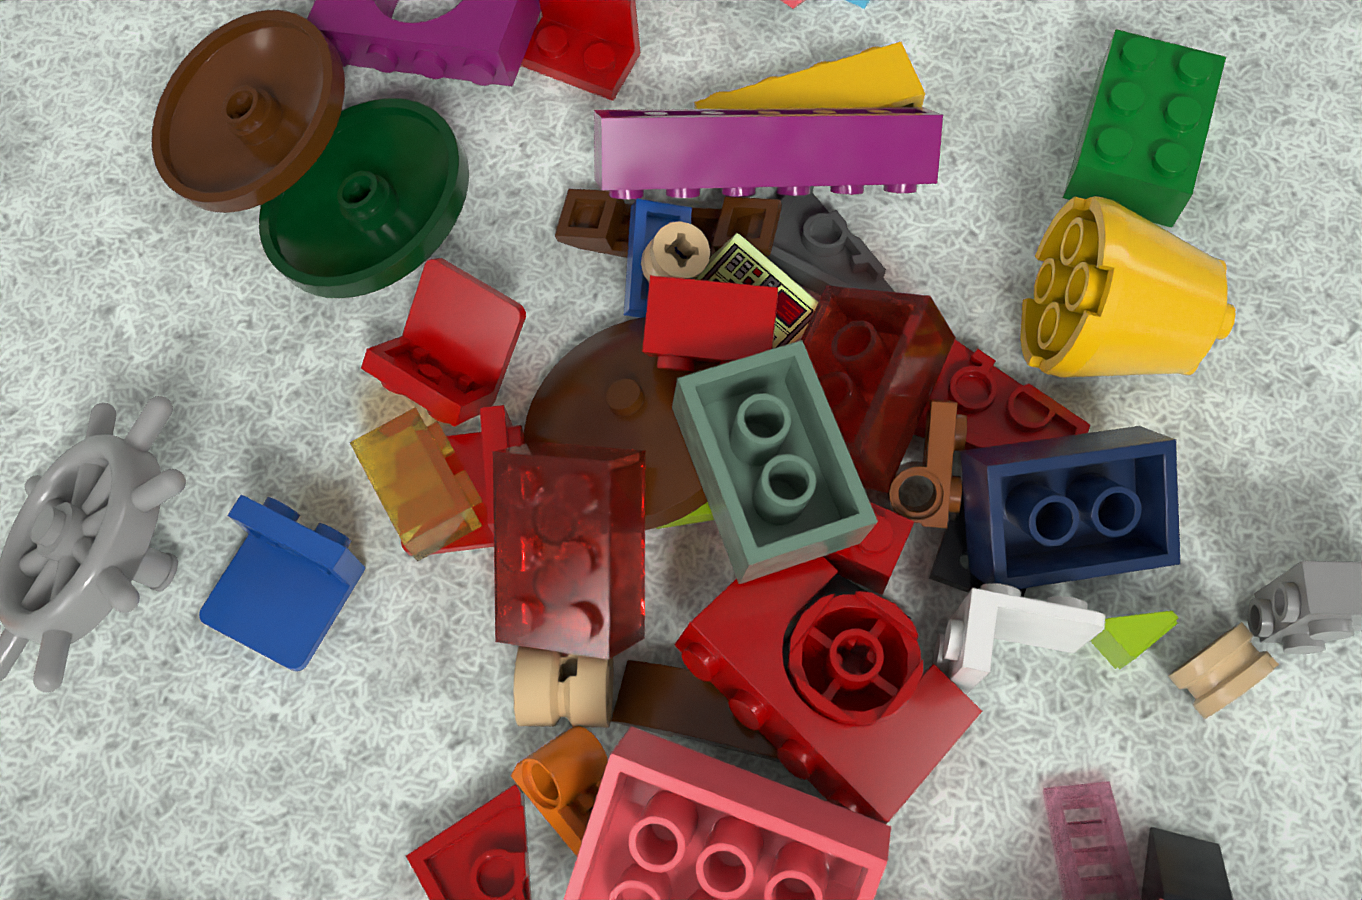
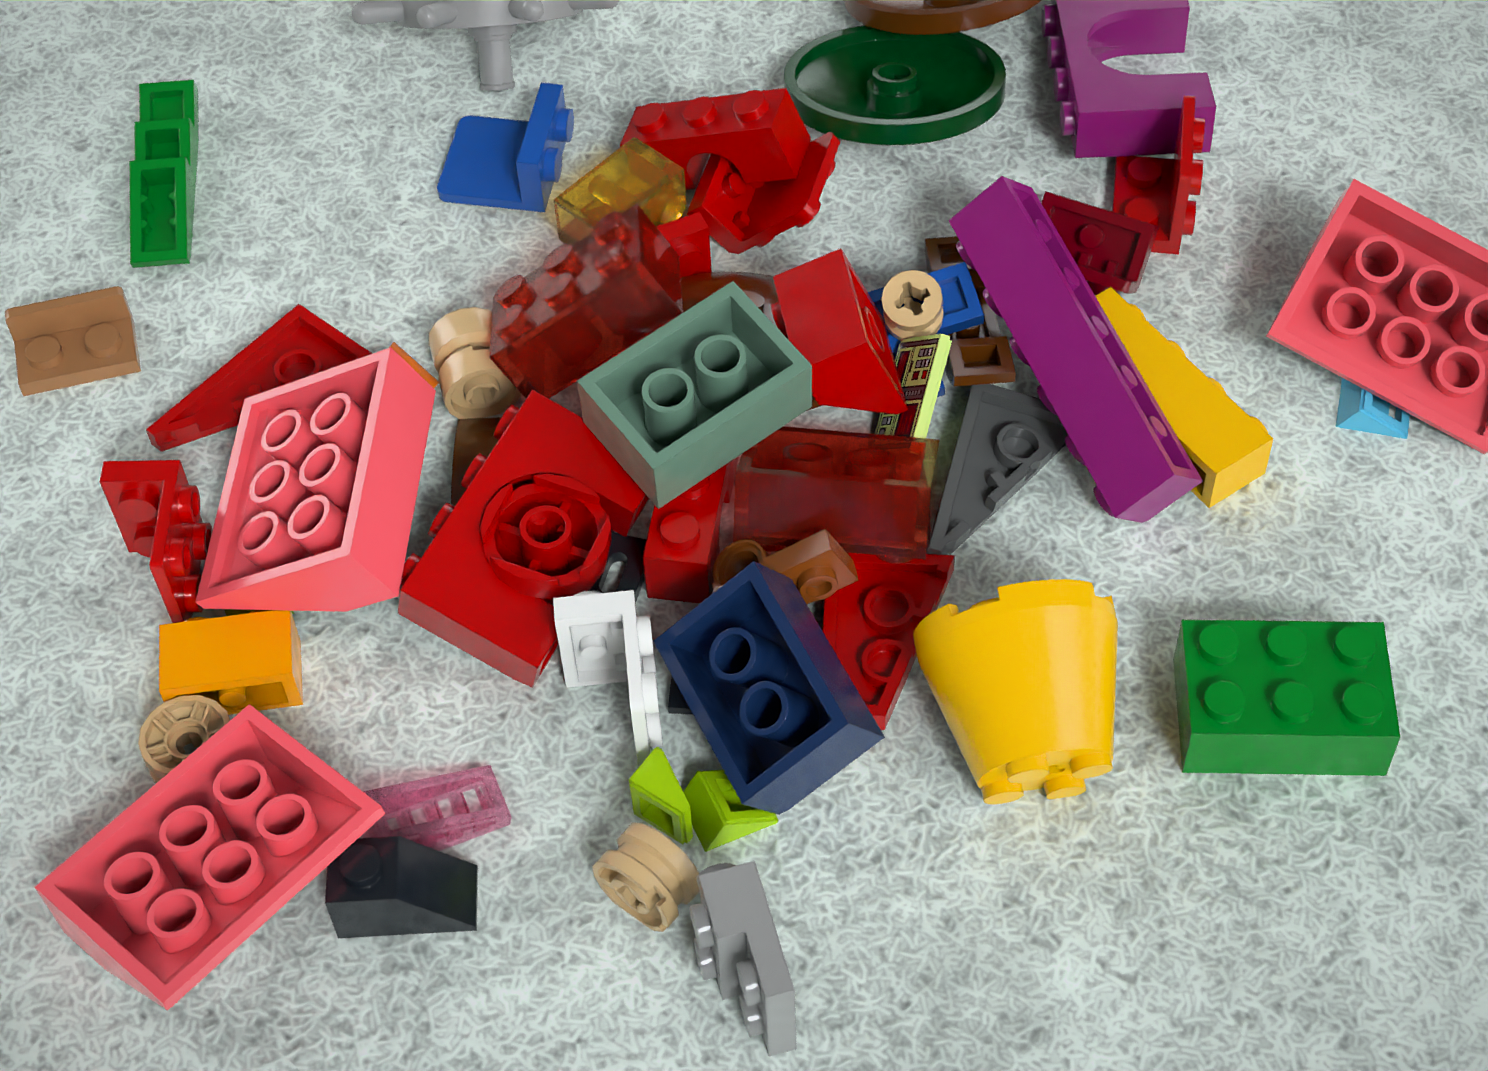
camera: 70 degrees right, 15 degrees down
none -> red arch [620,88,811,193]
none -> lime slope [683,770,779,852]
none -> dark red bracket [1041,191,1159,295]

